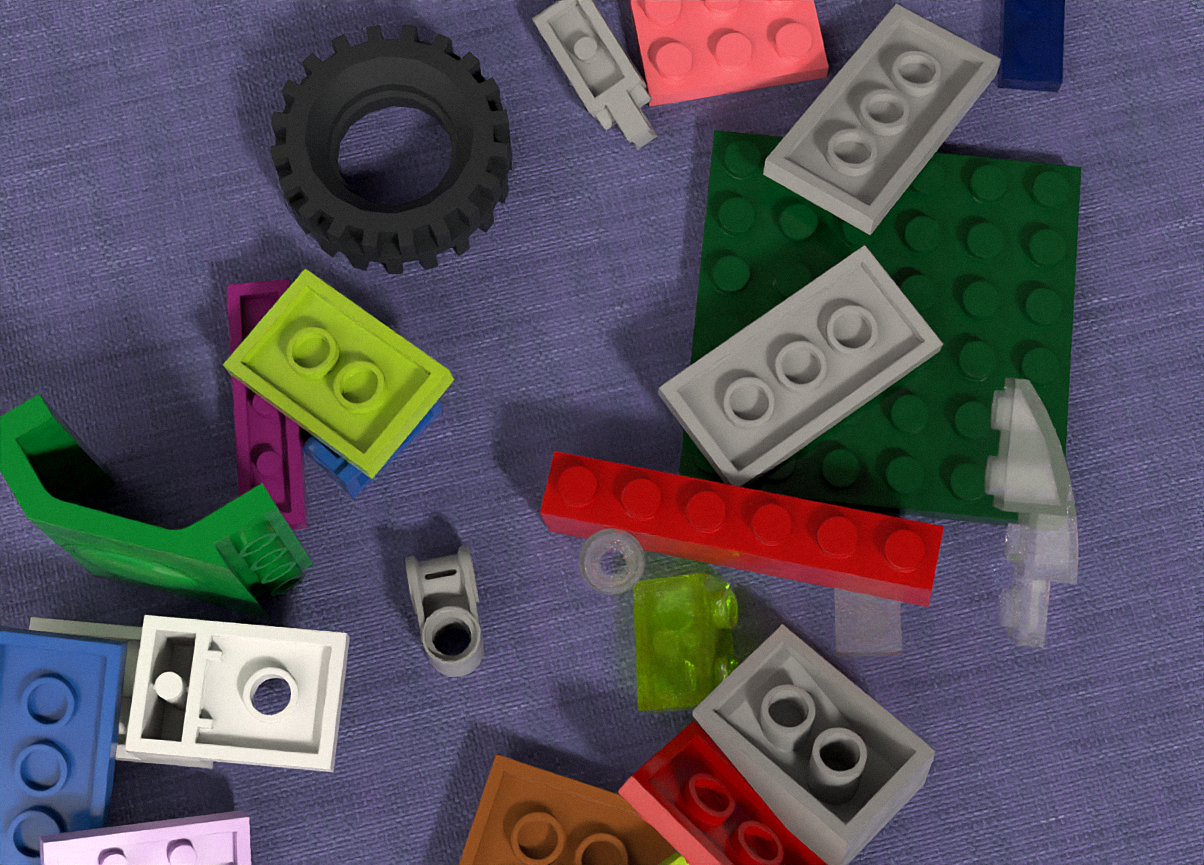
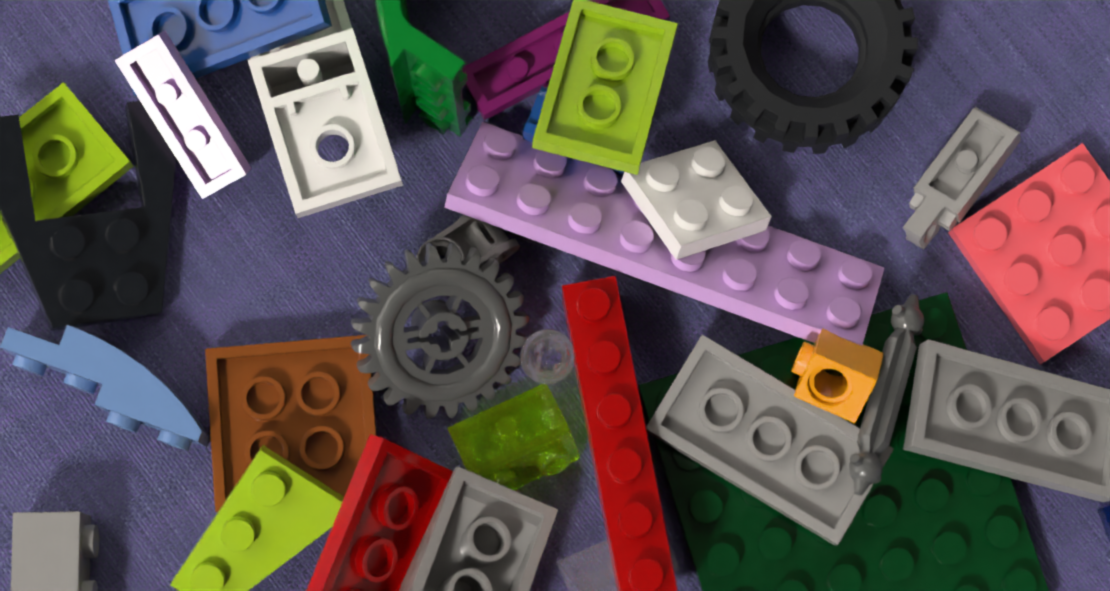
camera: 65 degrees right, 5 degrees up
none -> dark grey gear [351,242,529,419]
none -> lavender plate [444,121,884,346]
none -> white plate [621,140,772,260]
none -> light orange brick [791,328,884,423]
none -> dark grey wheel [849,294,924,496]

